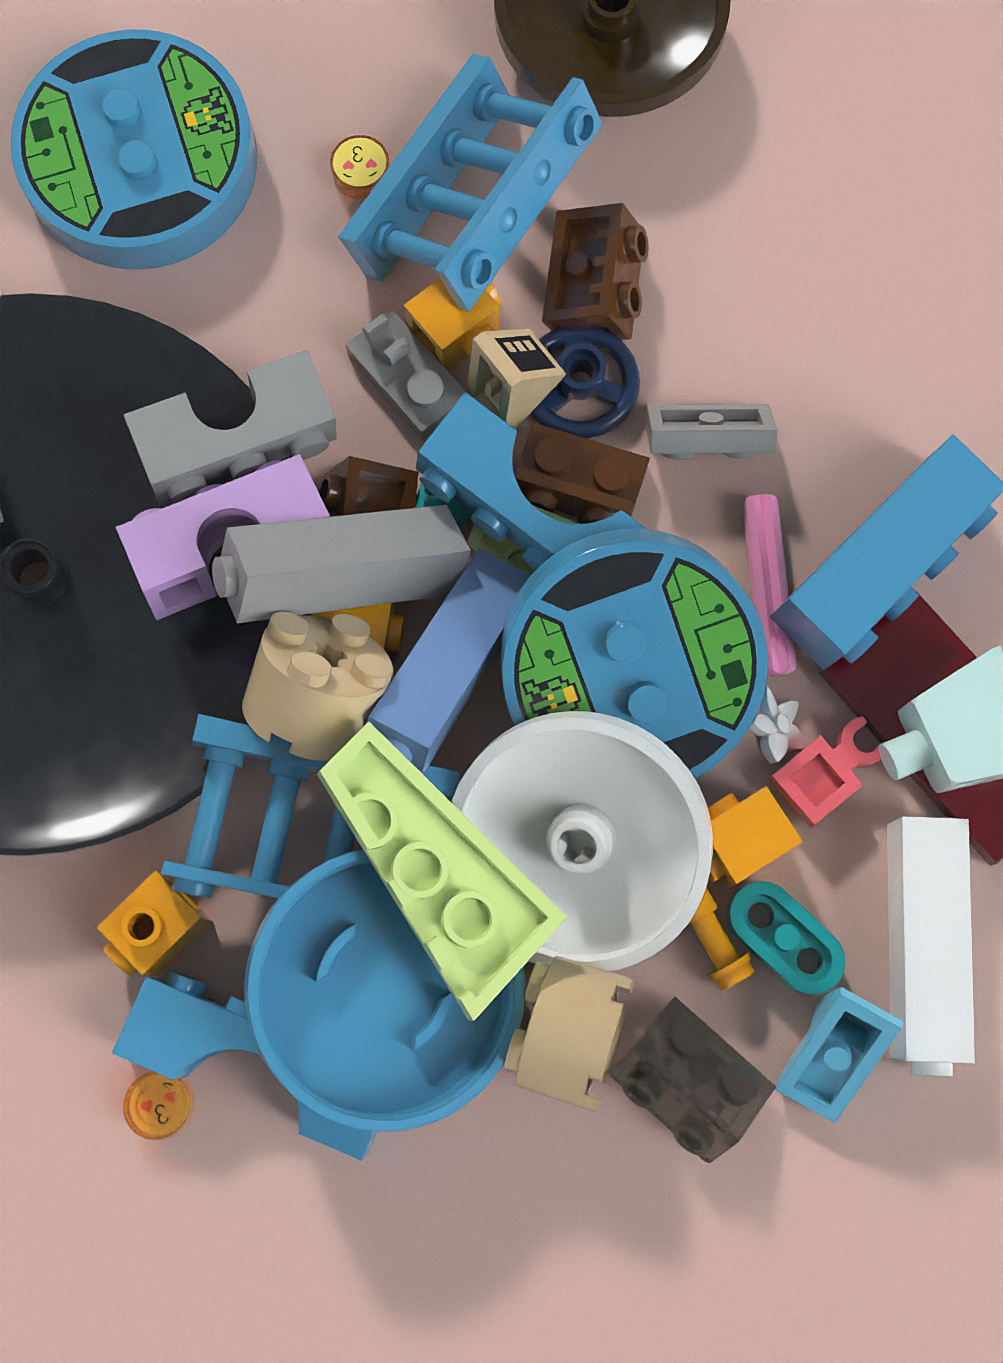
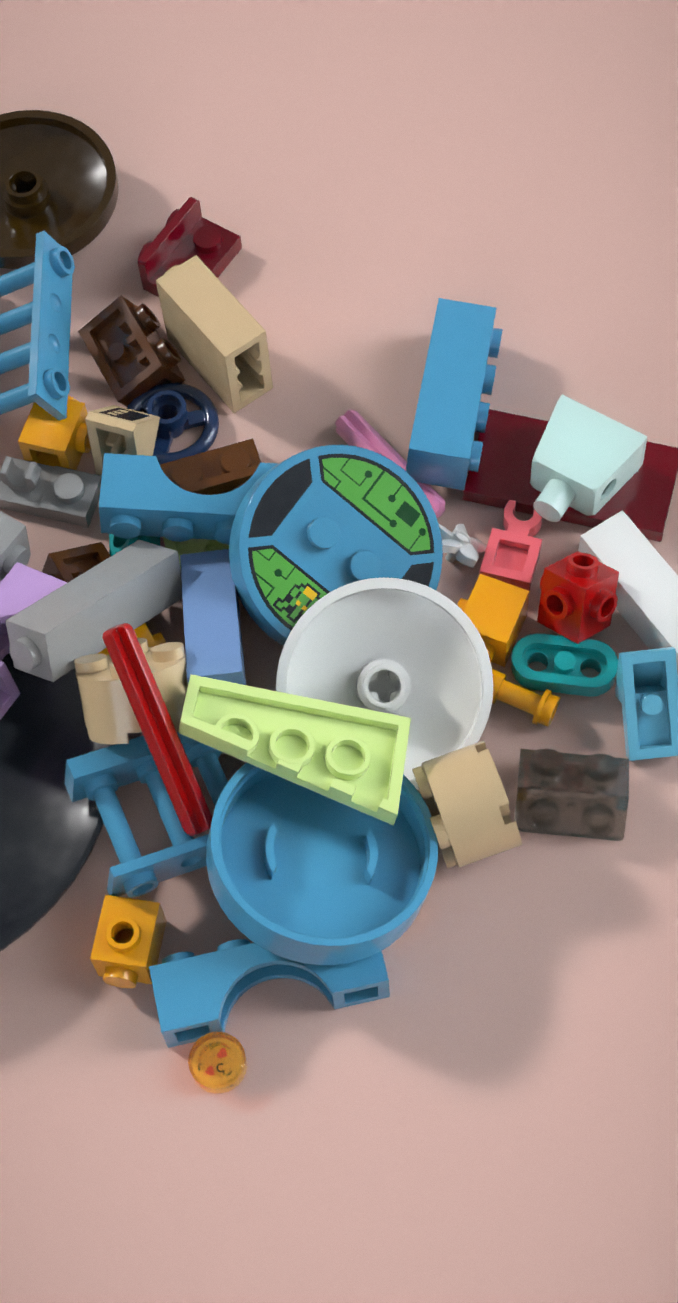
camera: 30 degrees left, 15 degrees down
light grey plate [646,404,778,459] -> none
none -> red axle [102,623,212,836]
none -> dark red bracket [137,197,242,297]
none -> tan brick [156,255,273,413]
none -> red brick [537,551,619,644]

